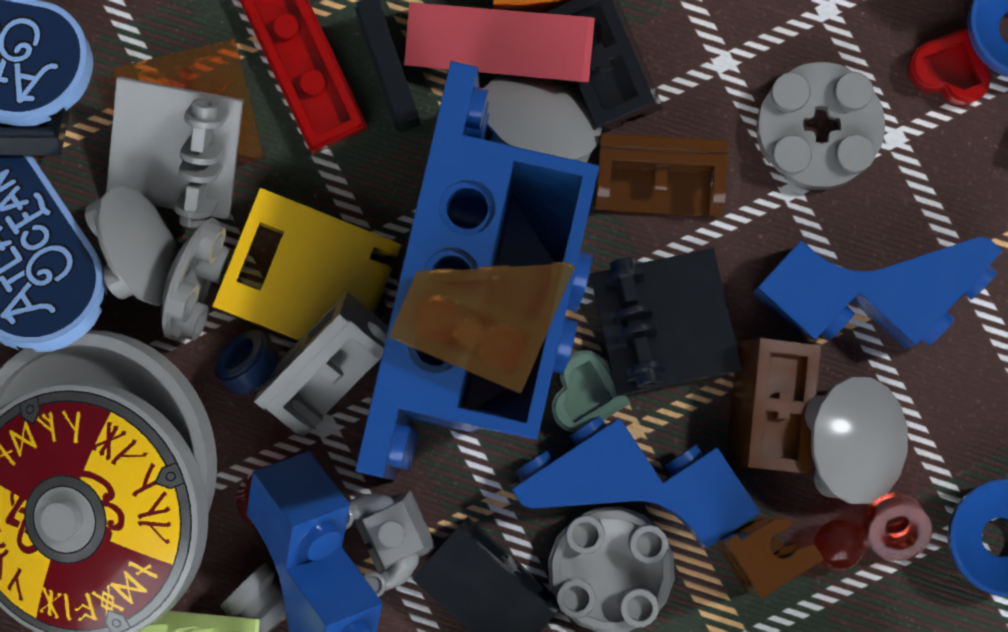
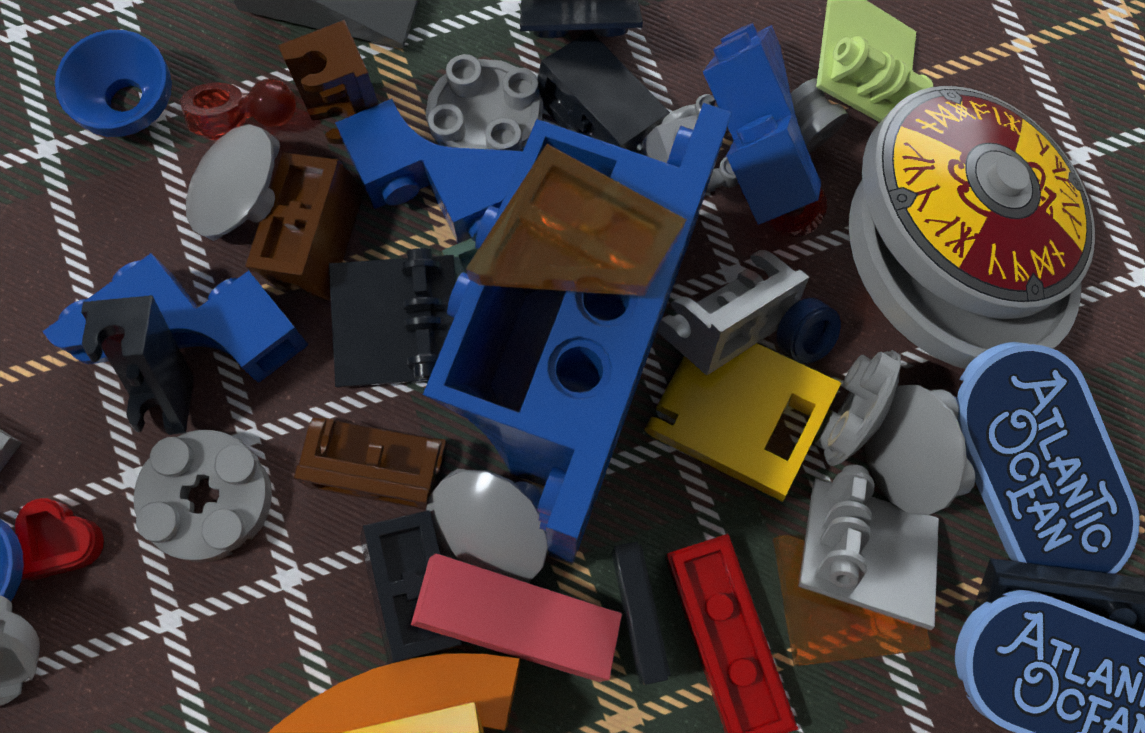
camera: 175 degrees left, 10 degrees down
none -> black hinge [81,295,194,435]

